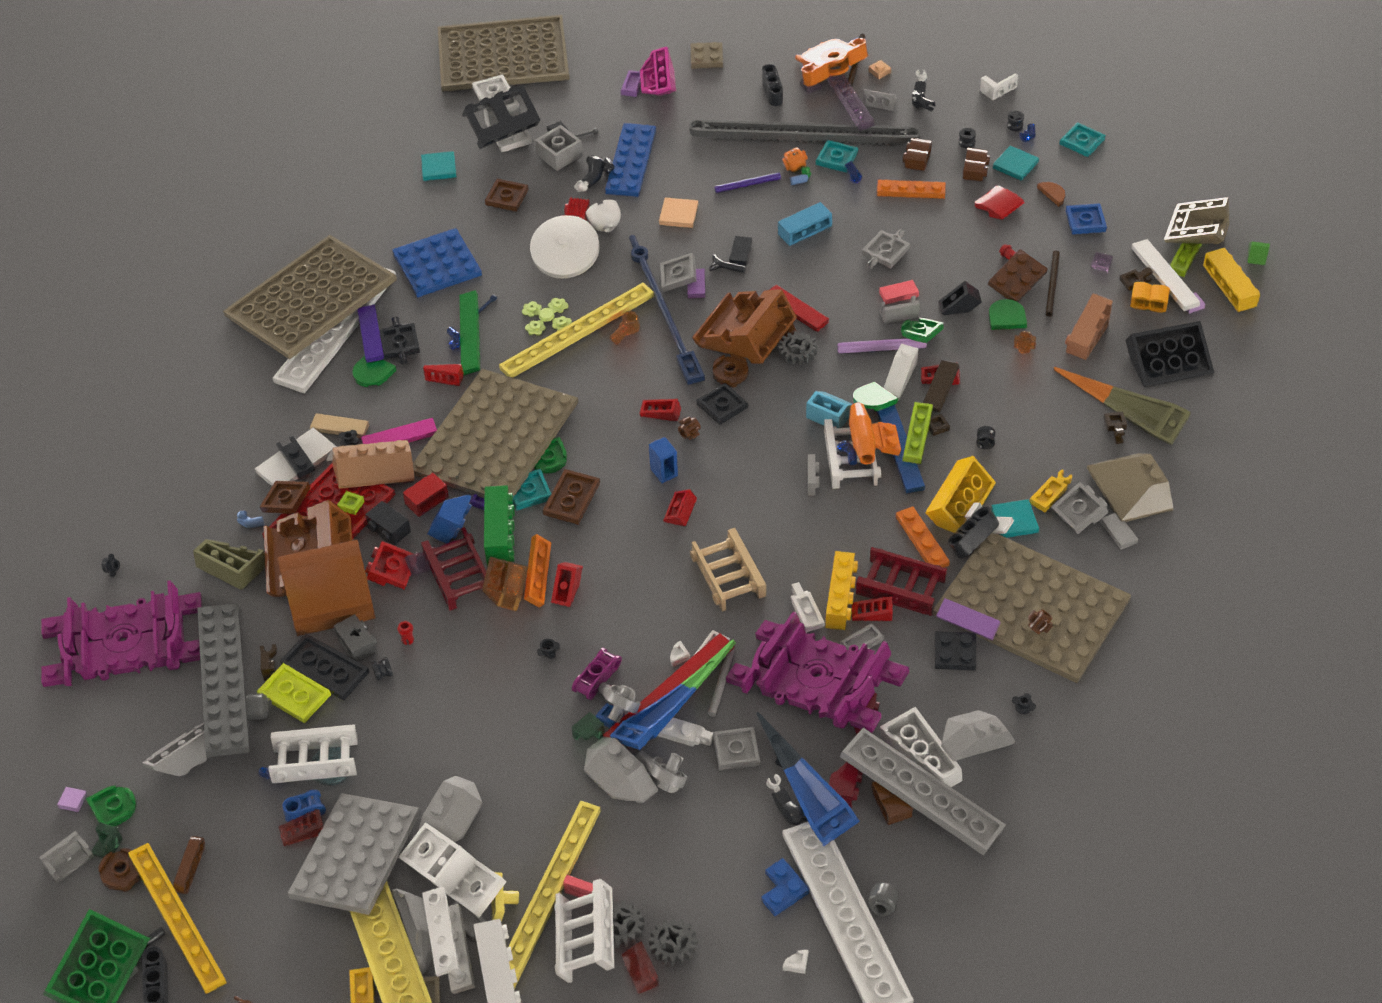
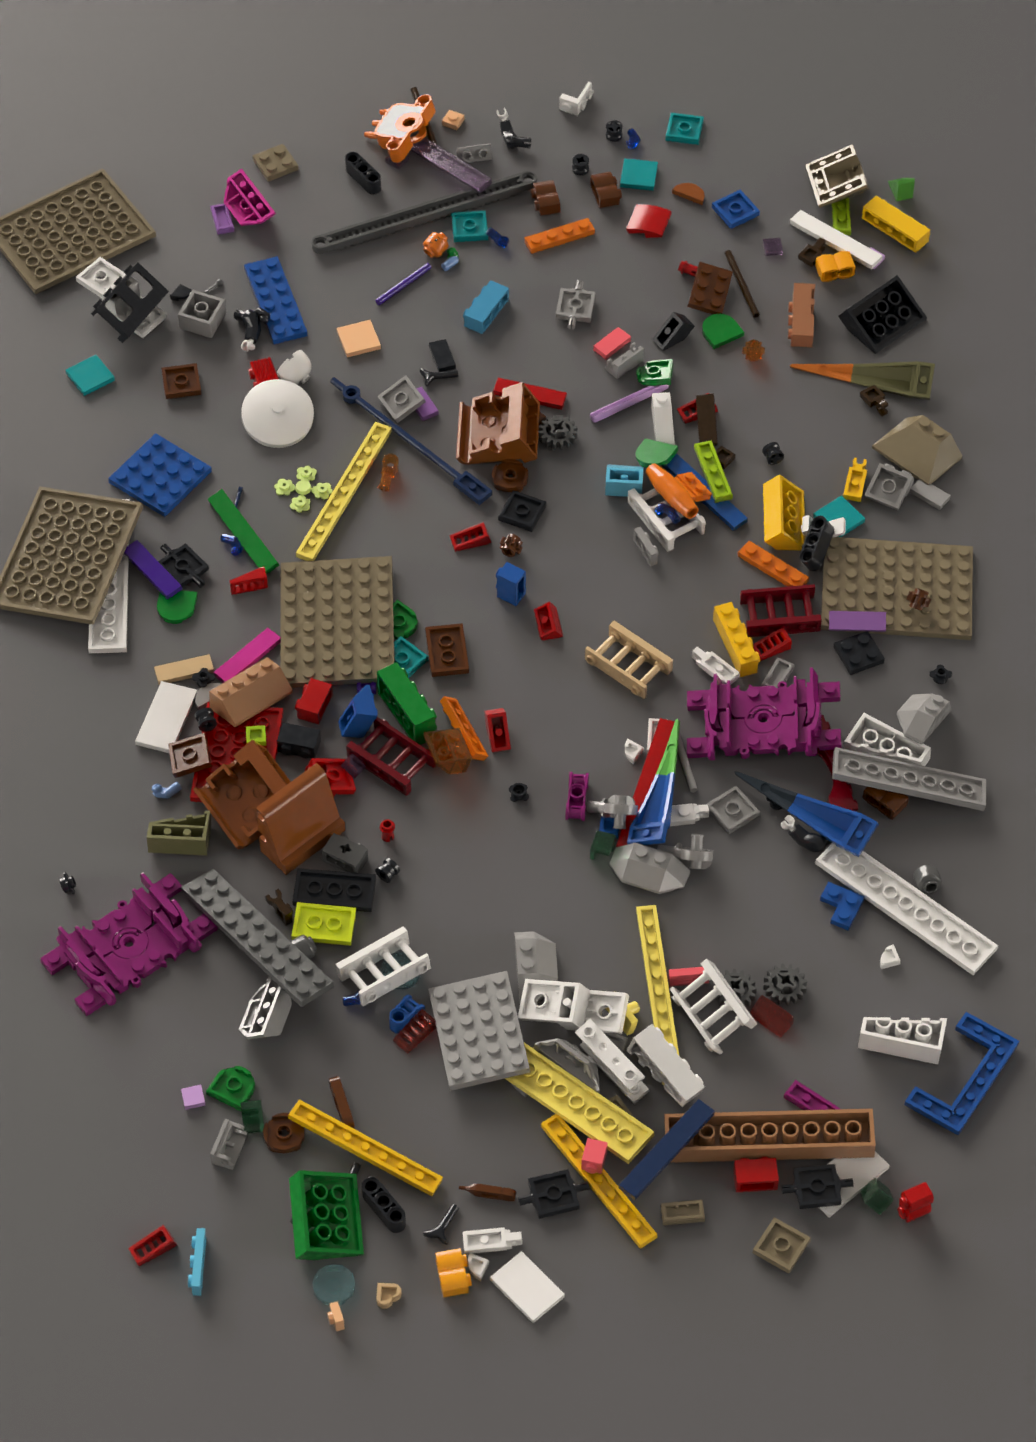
camera: 30 degrees left, 5 degrees up
black hinge [276,436,315,478] -> none
none -> black wheel [195,708,217,732]

